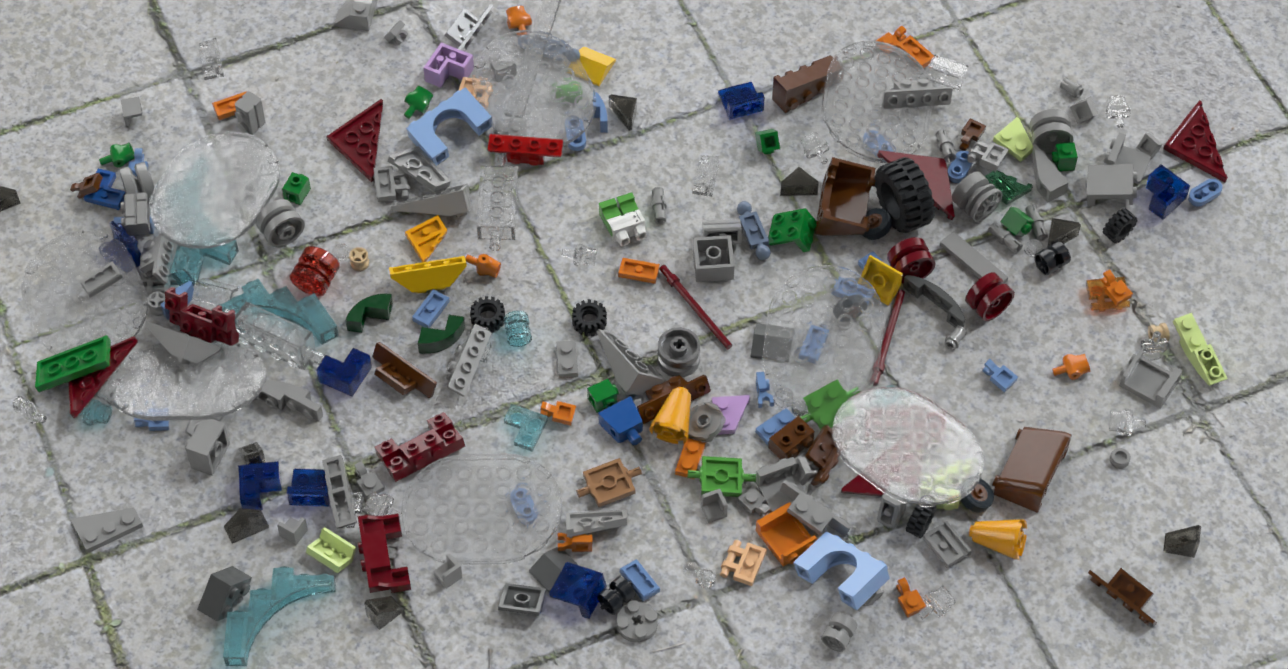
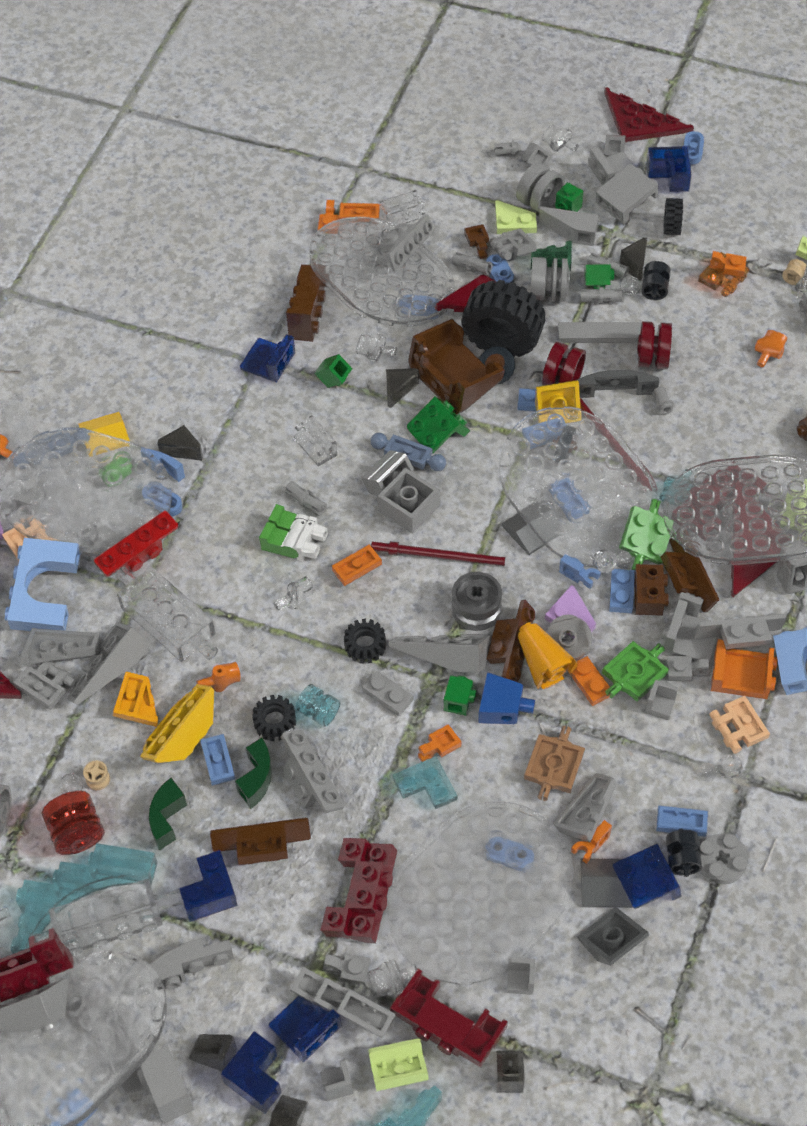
camera: 45 degrees left, 0 degrees up
medium blue plate [982,359,1018,393] -> none

